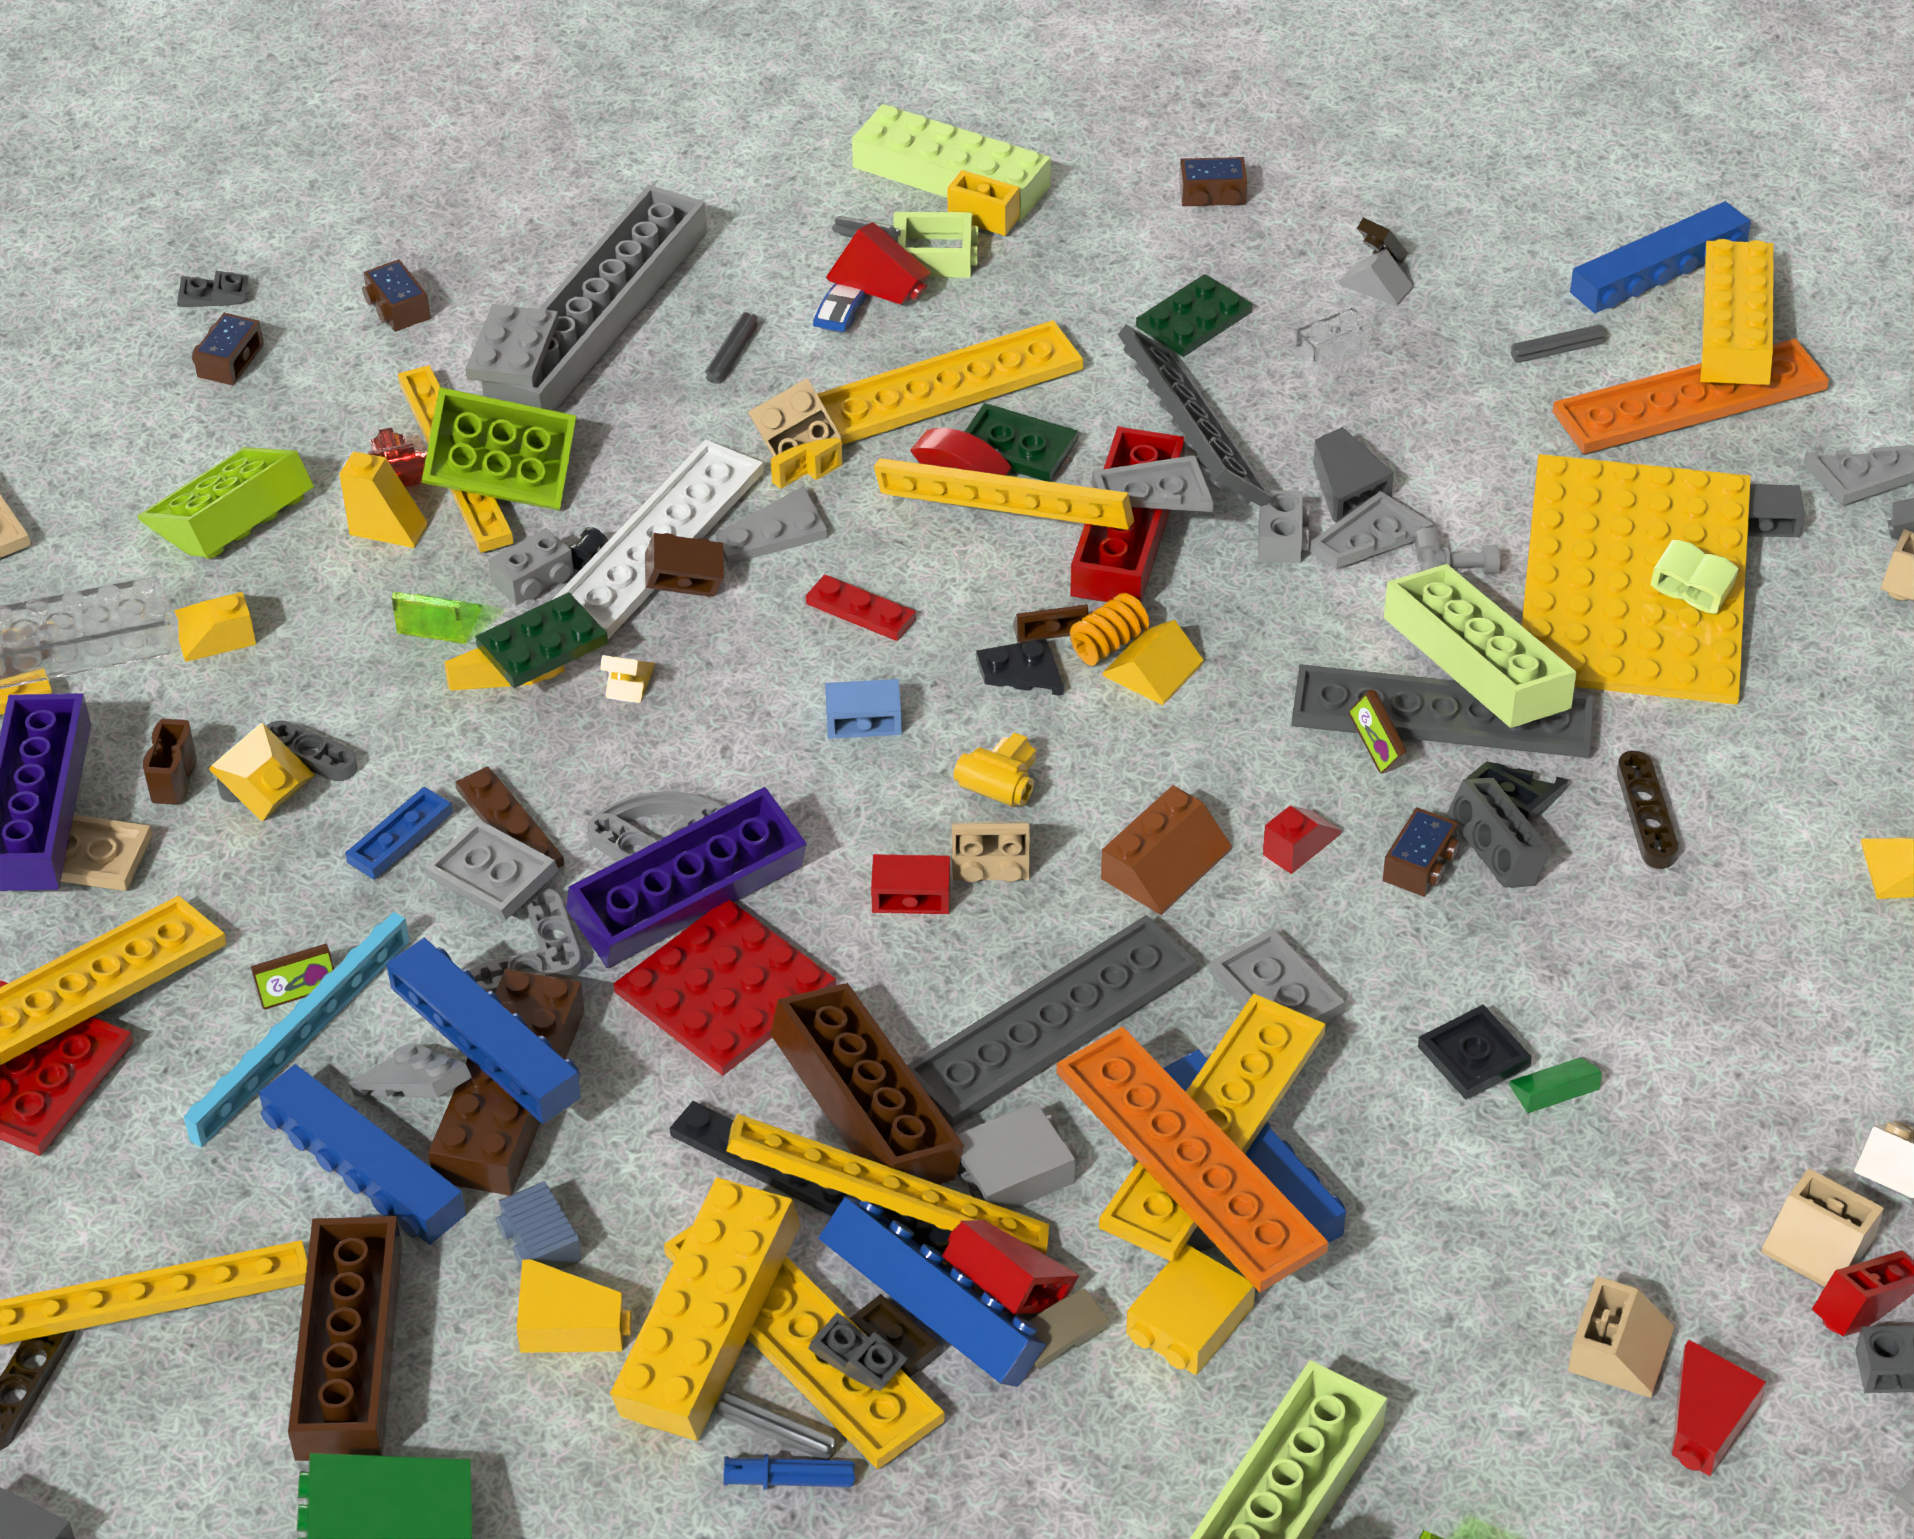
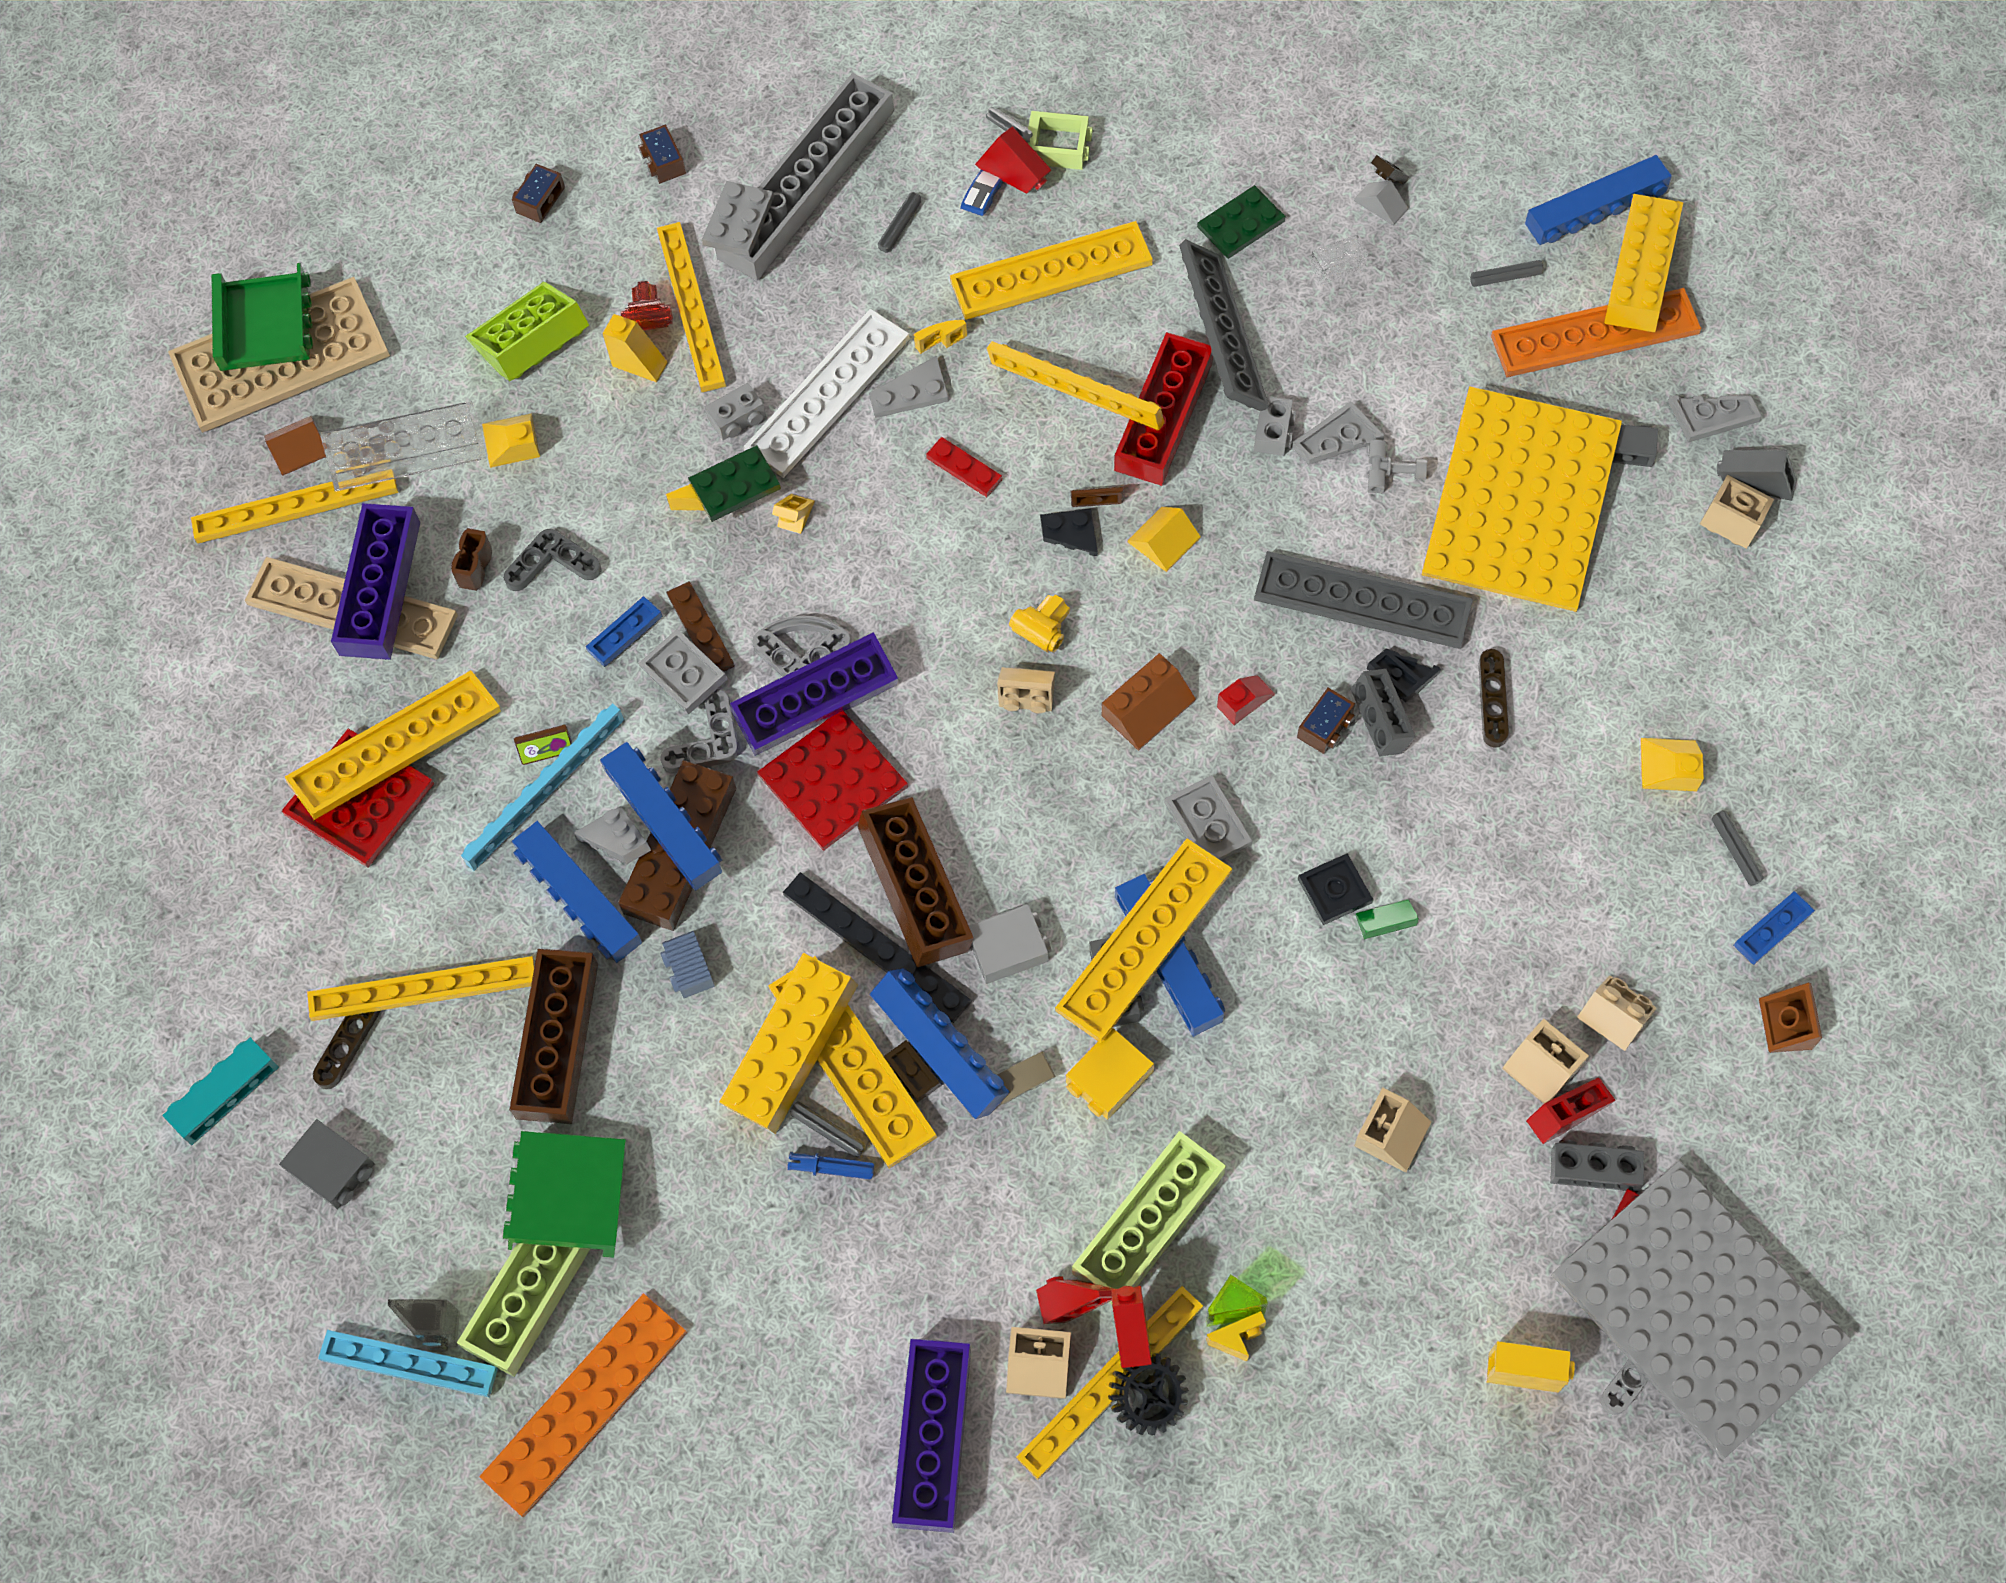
camera: 10 degrees right, 20 degrees up
dark grey slope [177,271,249,307] -> none
yellow slope [209,722,315,821] -> none
clear neon green slope [391,591,482,644] -> none
lime slope [421,387,576,511] -> none
yellow slope [516,1259,632,1353] -> none
black bush [568,527,608,571] -> none
reddish brown brick [645,533,724,597] -> none
yellow plate [726,1113,1049,1255] -> none
tan slope [748,378,842,457] -> none
dark grey slope [808,1312,908,1392] -> none
medium blue brick [825,679,902,739] -> none
yellowish green brick [852,104,1051,221] -> none
red brick [871,854,950,914] -> none
dark grey plate [907,915,1198,1127] -> none
red brick [910,428,1012,475] -> none
red slope [942,1220,1079,1314] -> none
yellow brick [947,170,1020,236] -> none
dark green plate [964,403,1078,482] -> none
orange plate [1057,1026,1328,1292] -> none
light orange piece [1070,593,1149,666] -> none
light grey wing [1092,455,1213,512] -> none
reddish brown brick [1179,157,1247,206] -> none
dark grey slope [1313,427,1394,523] -> none
slope [1349,689,1407,774] -> none
yellowish green brick [1384,564,1576,728] -> none
yellowish green brick [1650,540,1739,614] -> none
red slope [1671,1340,1766,1476] -> none

